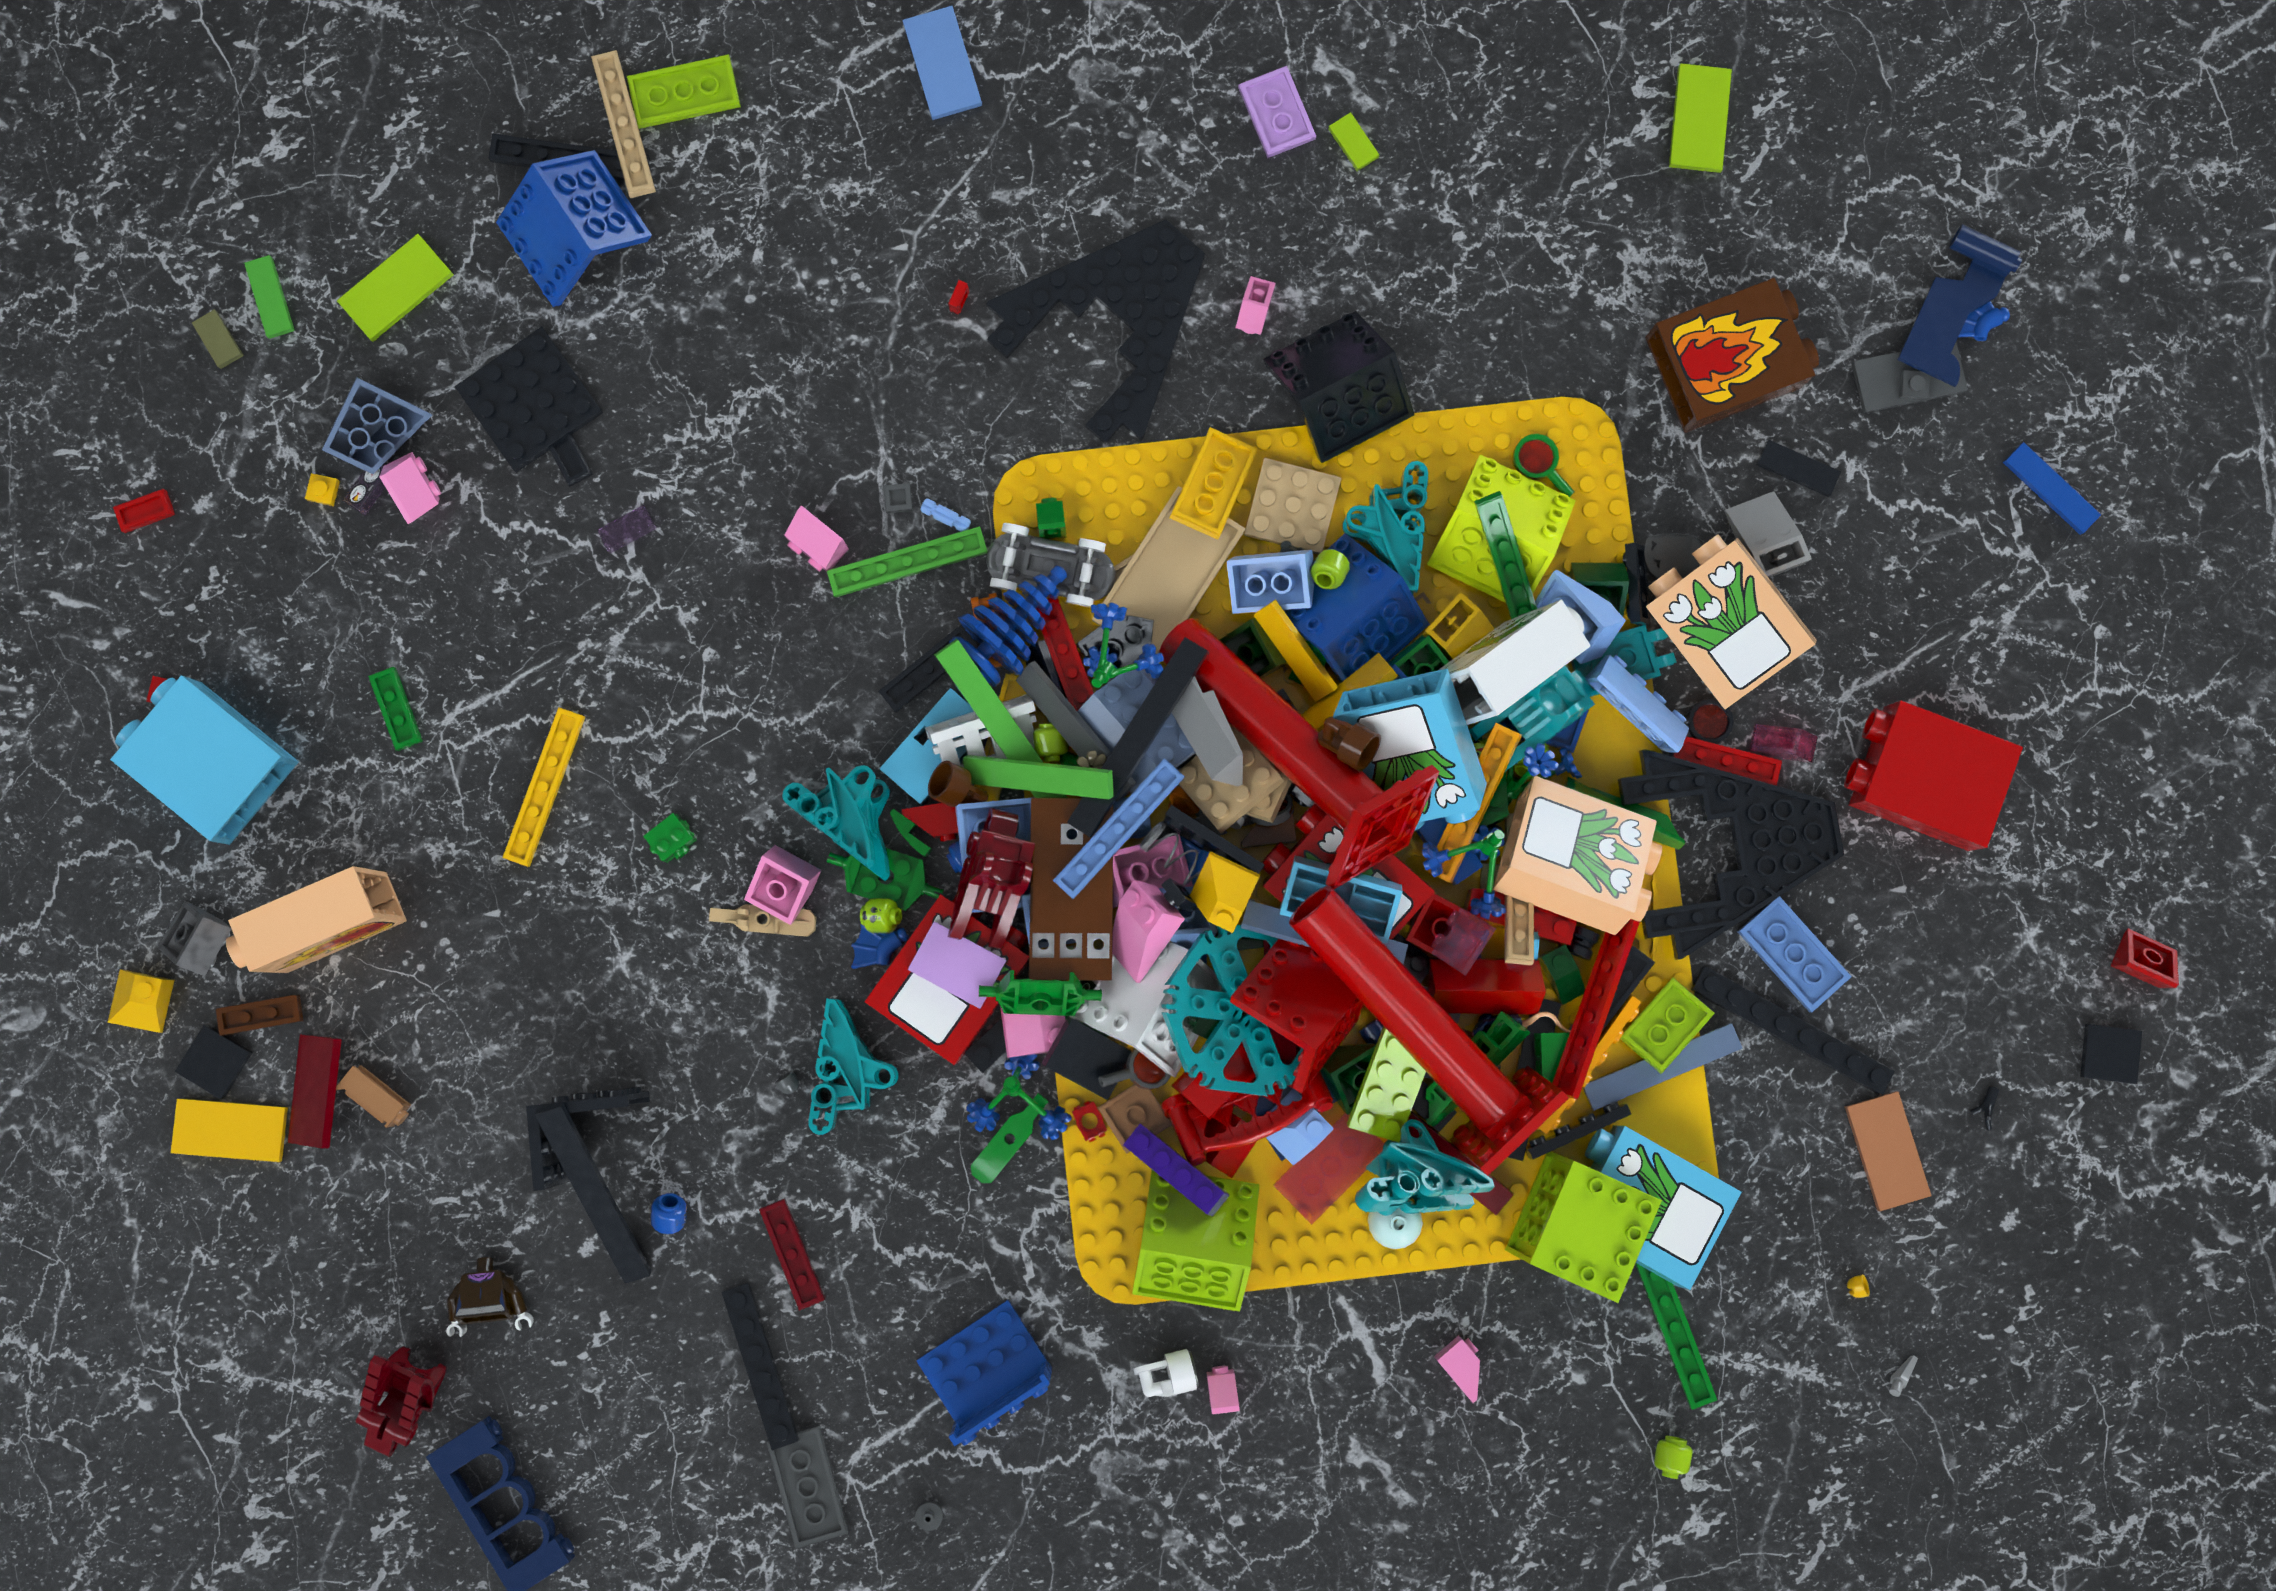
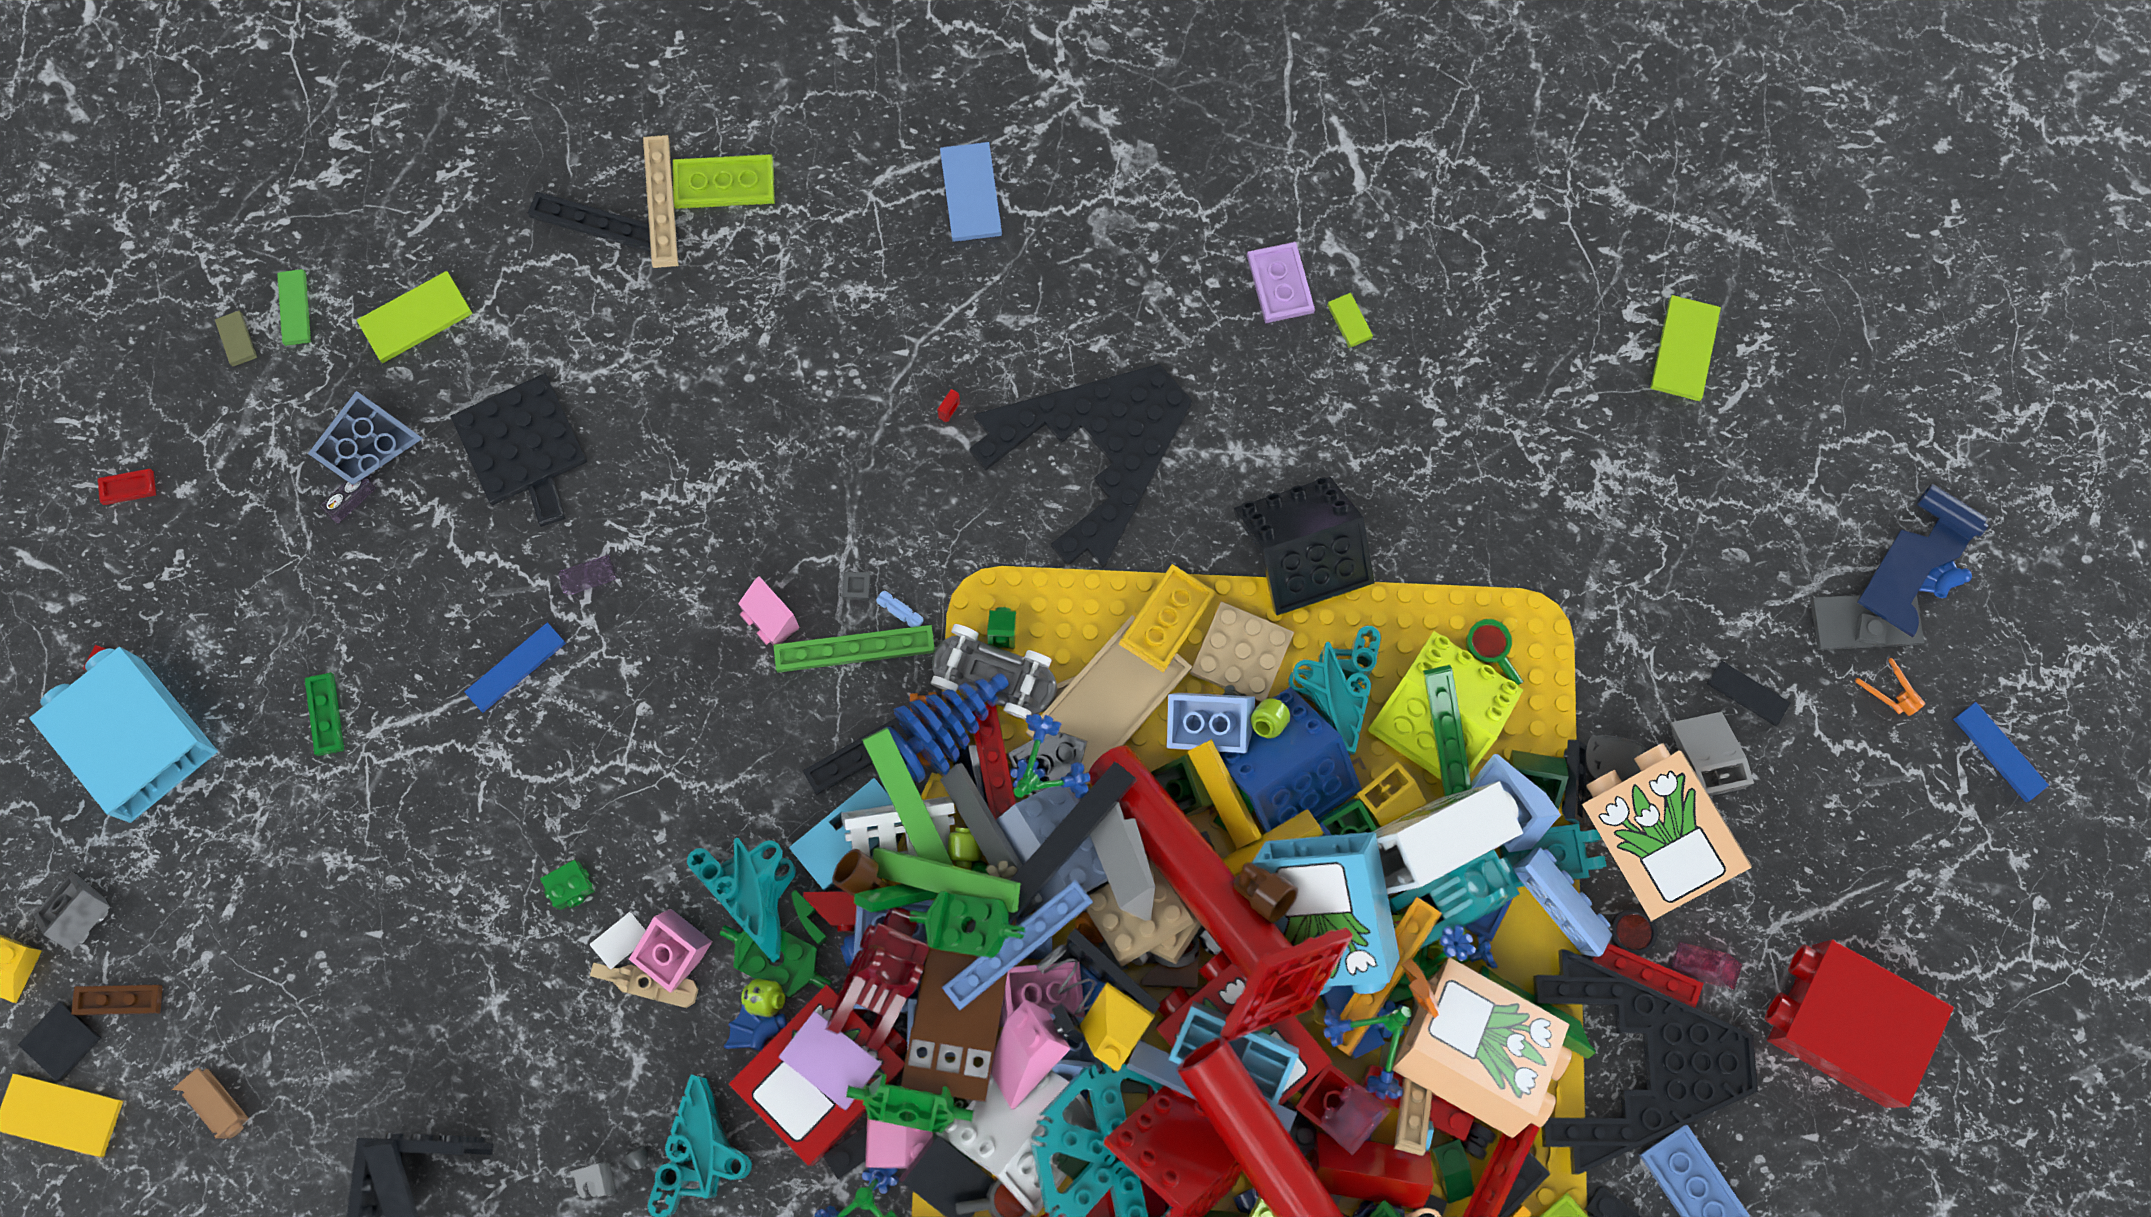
camera: 10 degrees right, 10 degrees down
light nougat brick [226,866,407,973] -> none
dark red tile [288,1034,342,1148] -> none
yellow plate [305,473,340,506] -> none
bright pink slope [380,452,441,524] -> none
blue bracket [496,150,652,307] -> none
yellow tile [502,707,585,867] -> none
bright pink slope [1236,276,1276,335] -> none
brick [1645,278,1819,433] -> none
none -> blue tile [464,622,566,713]
none -> light grey hinge [570,1163,617,1198]
none -> white sticker [590,912,646,969]
none -> green tile [854,884,937,913]
none -> green plate [909,891,1025,958]
none -> orange slope [1401,958,1439,1018]
none -> orange plant [1855,658,1925,716]

